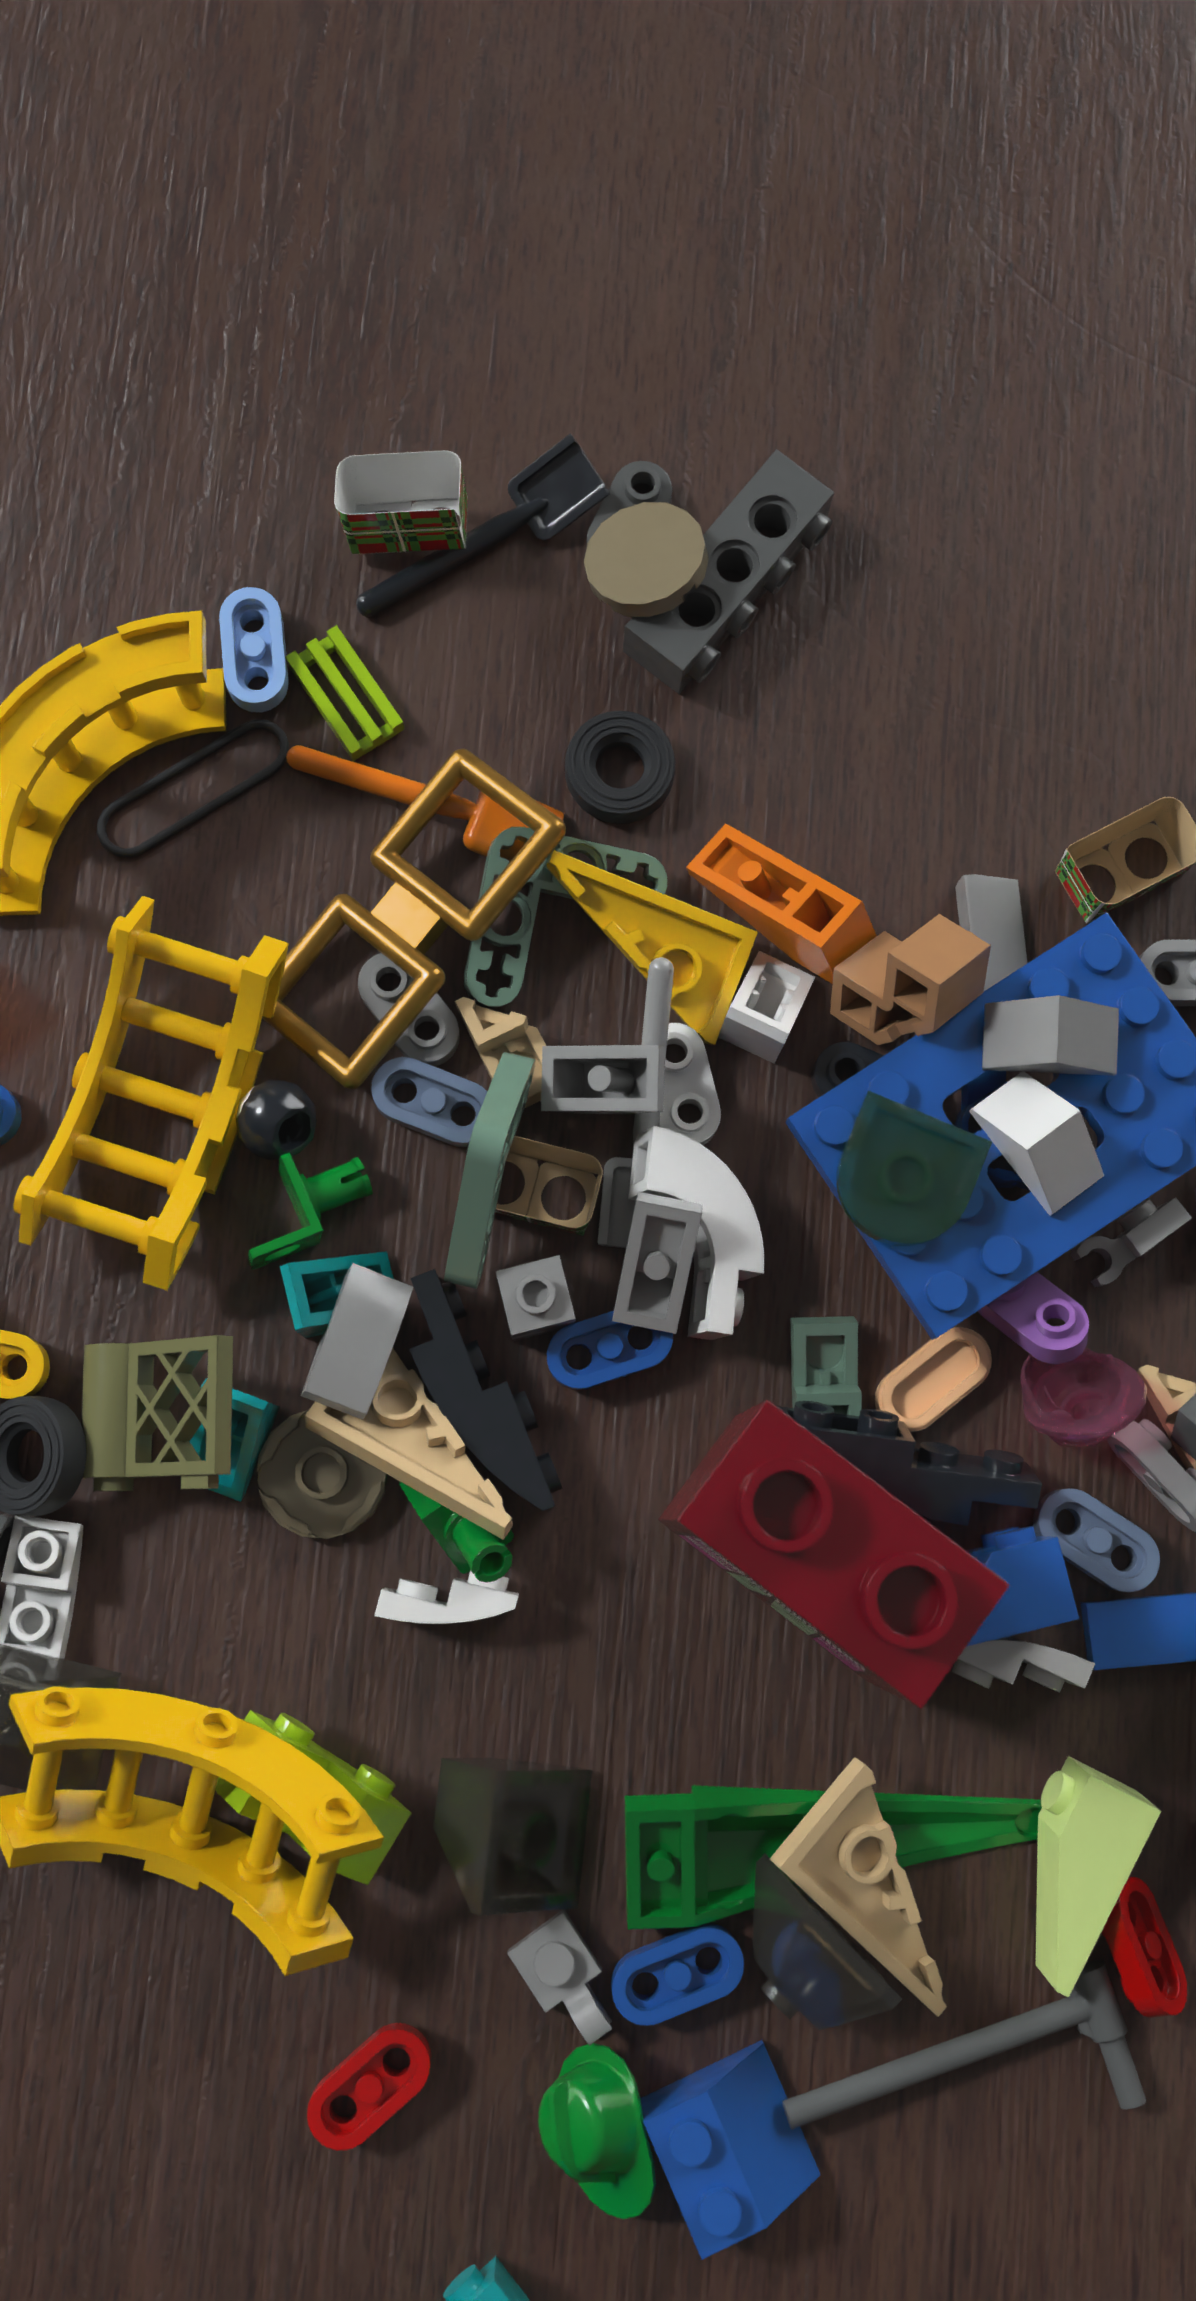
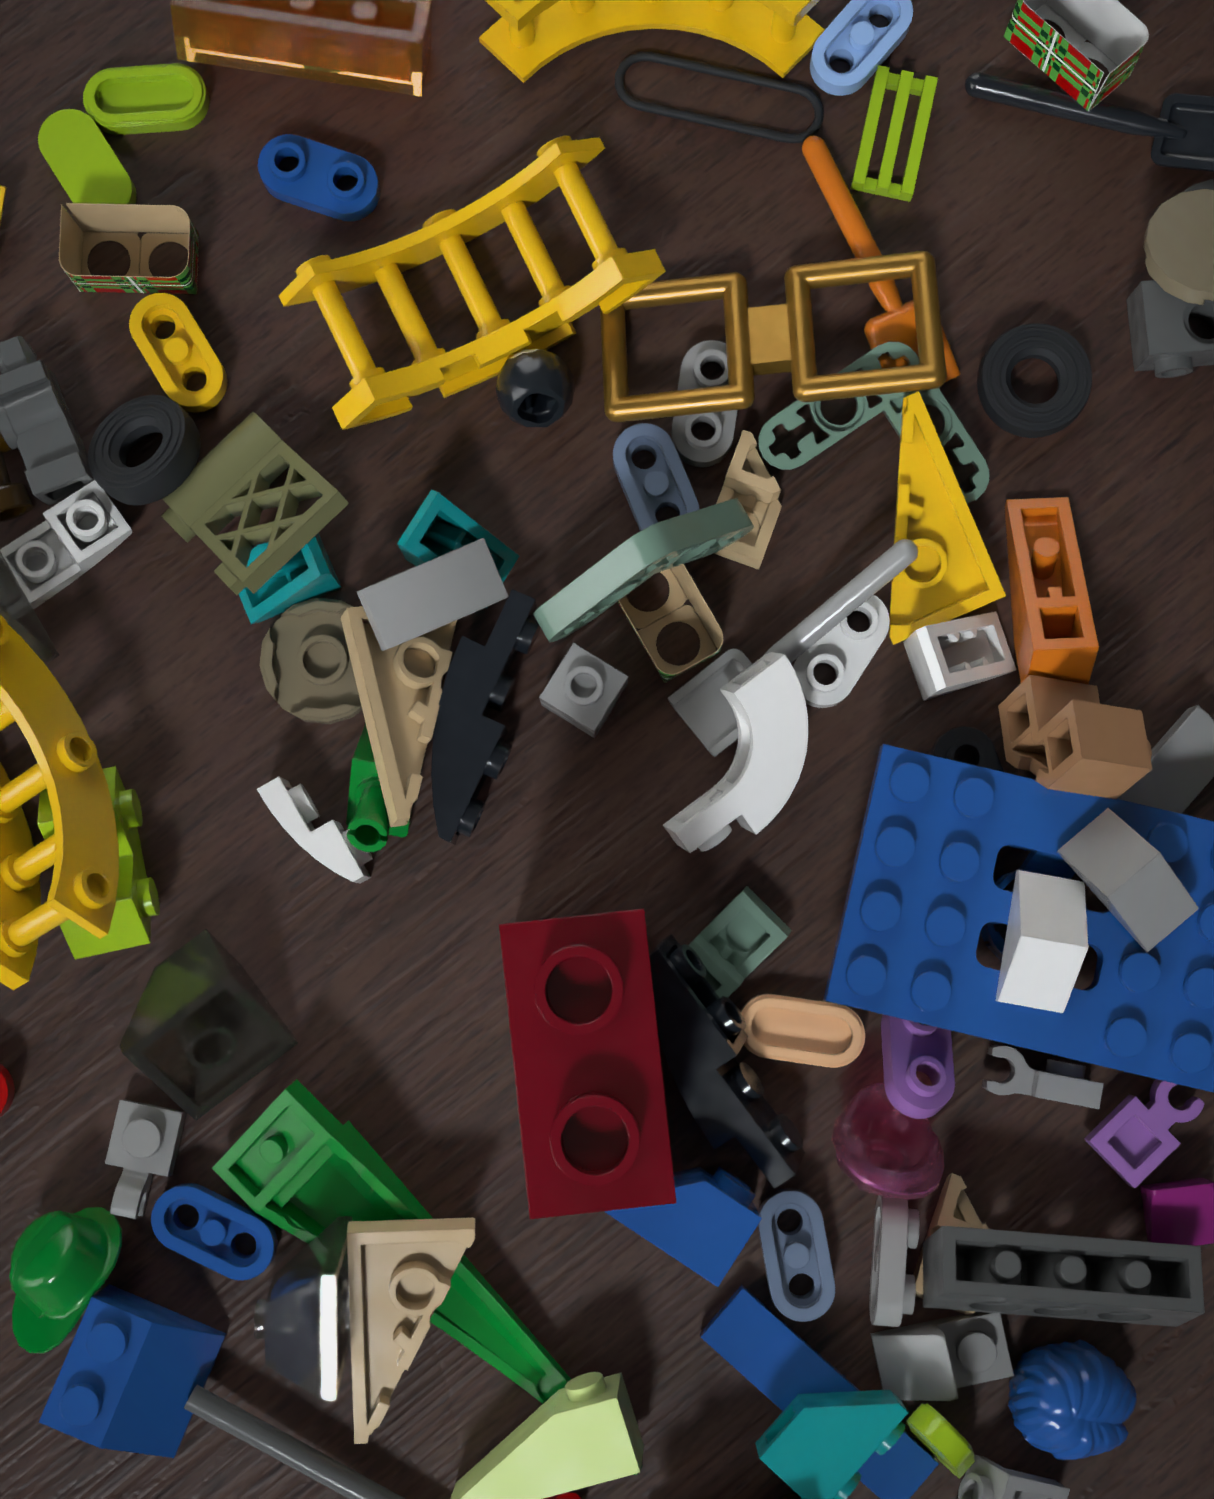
camera: 55 degrees right, 5 degrees up
green bracket [248,1153,373,1270] -> none
light grey slope [541,1045,665,1114] -> none
blue plate [547,1311,673,1390] -> none
light grey slope [612,1192,703,1334] -> none
tile [836,1091,992,1246] -> none
white slope [952,1638,1095,1693] -> none

